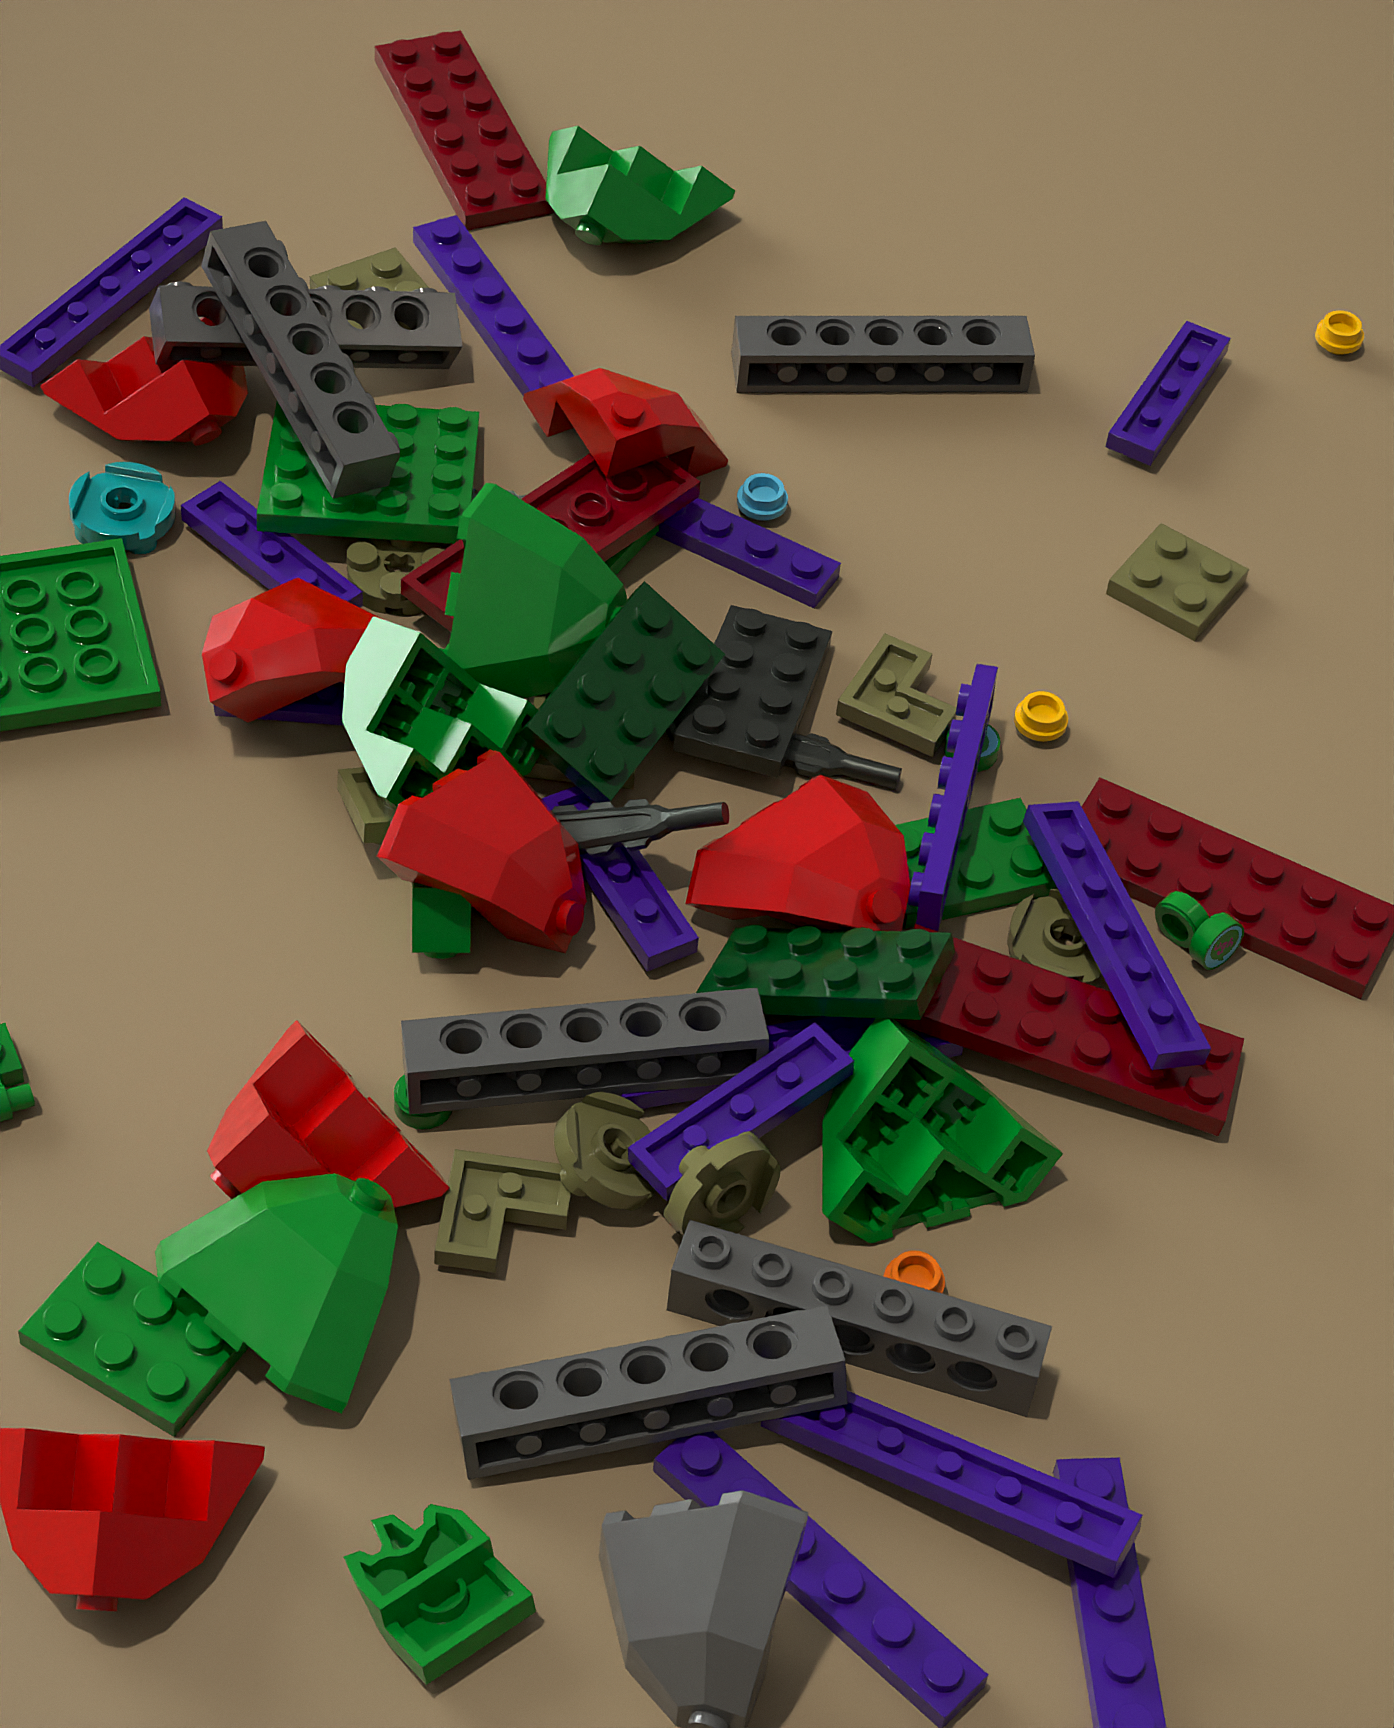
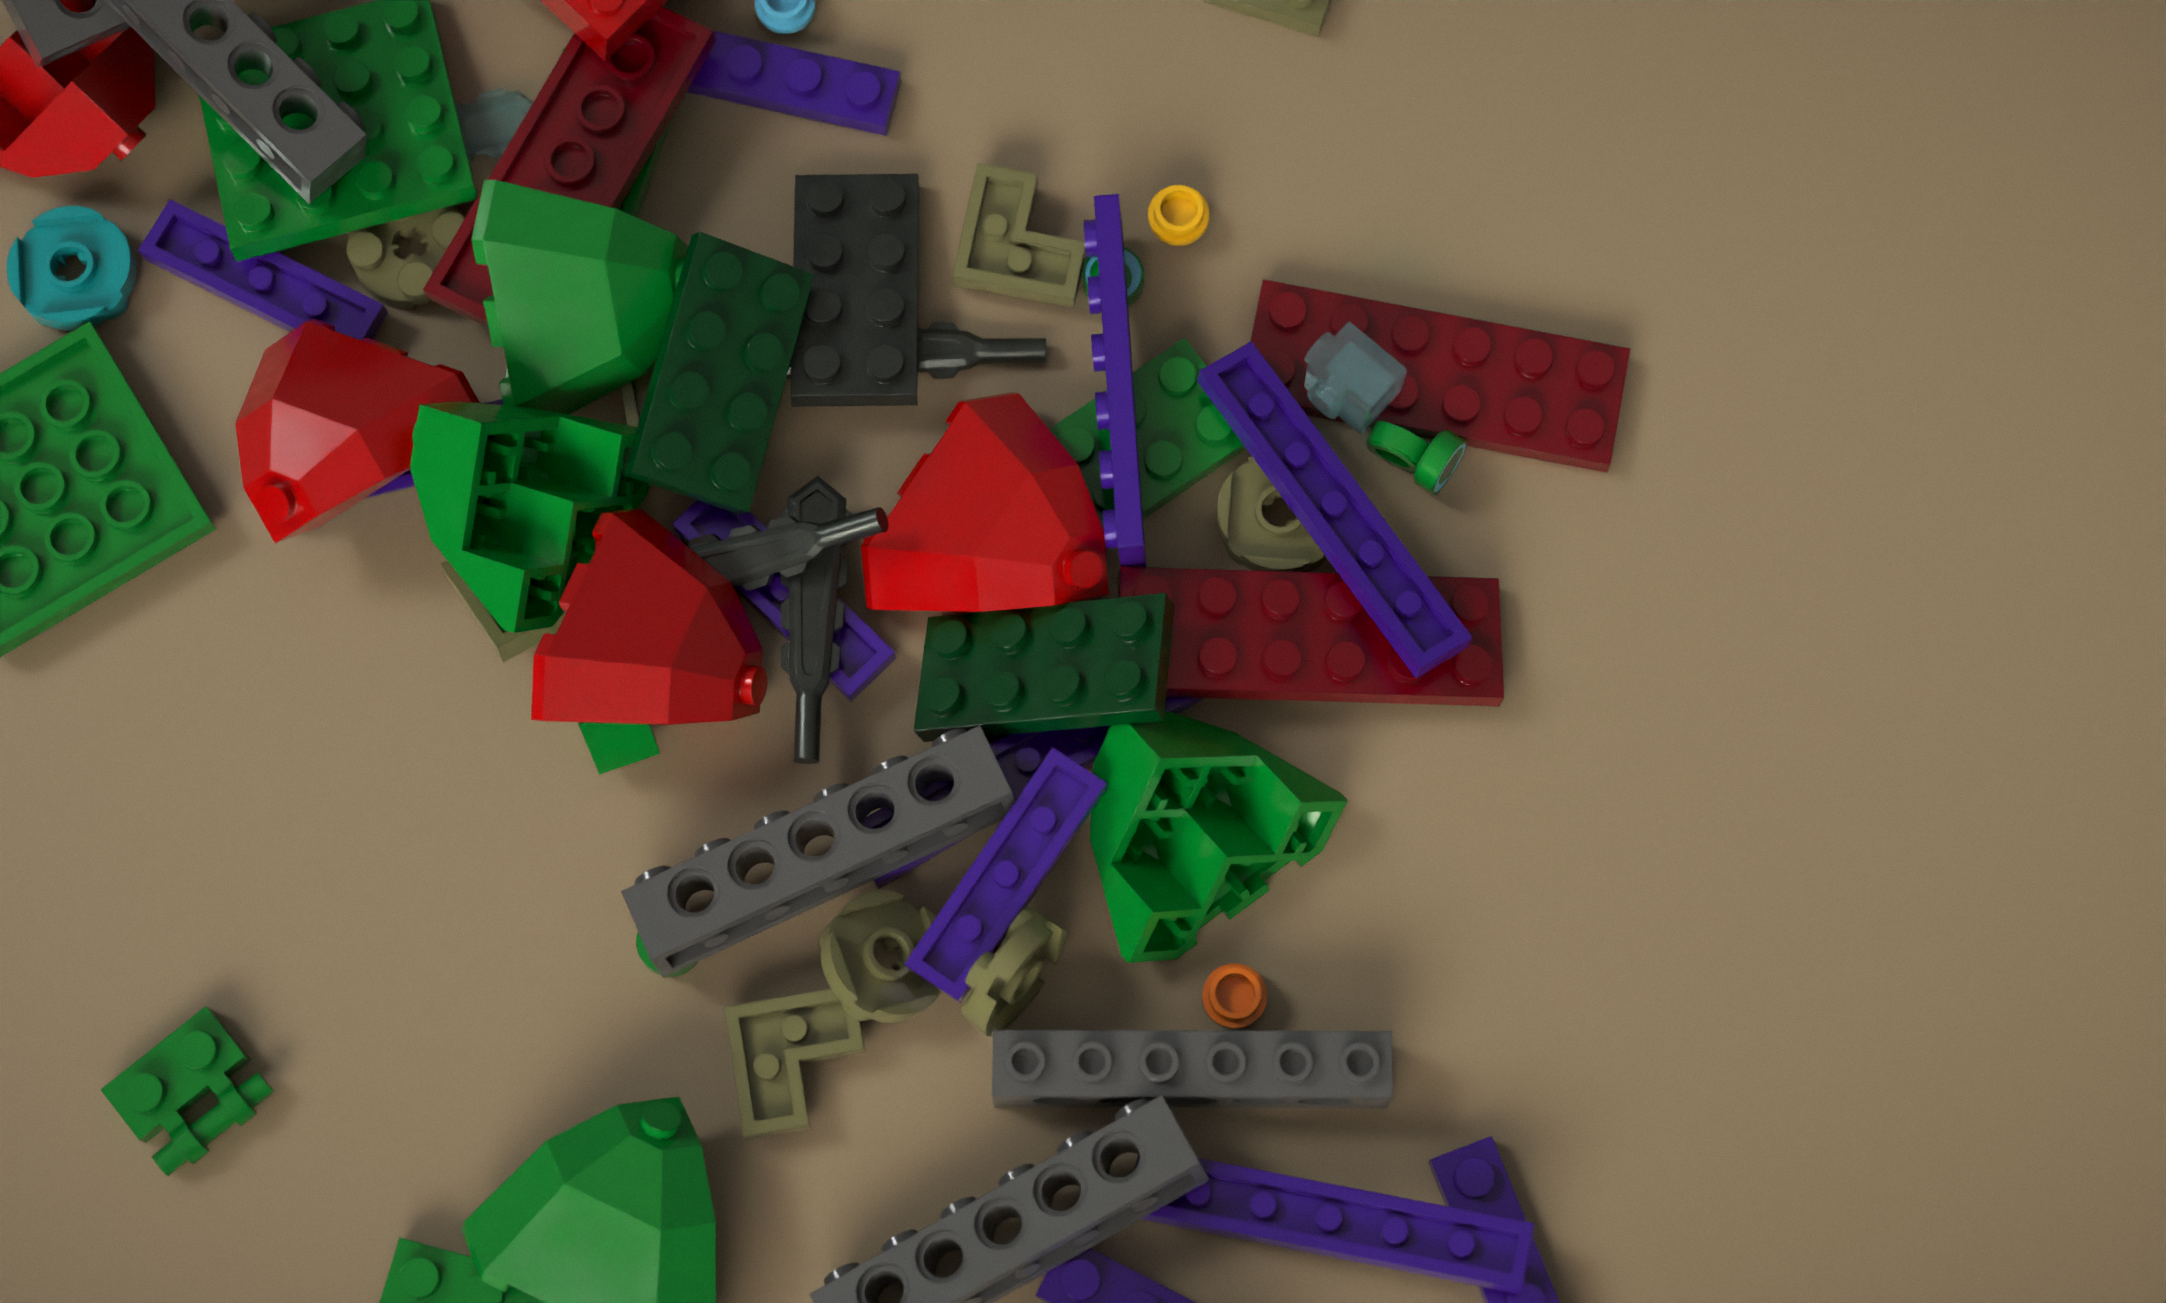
camera: 10 degrees left, 25 degrees up
red brick [207,1020,450,1208] -> none
none -> pearl dark grey sword [780,476,852,764]
none -> clear light blue brick [1304,321,1407,434]

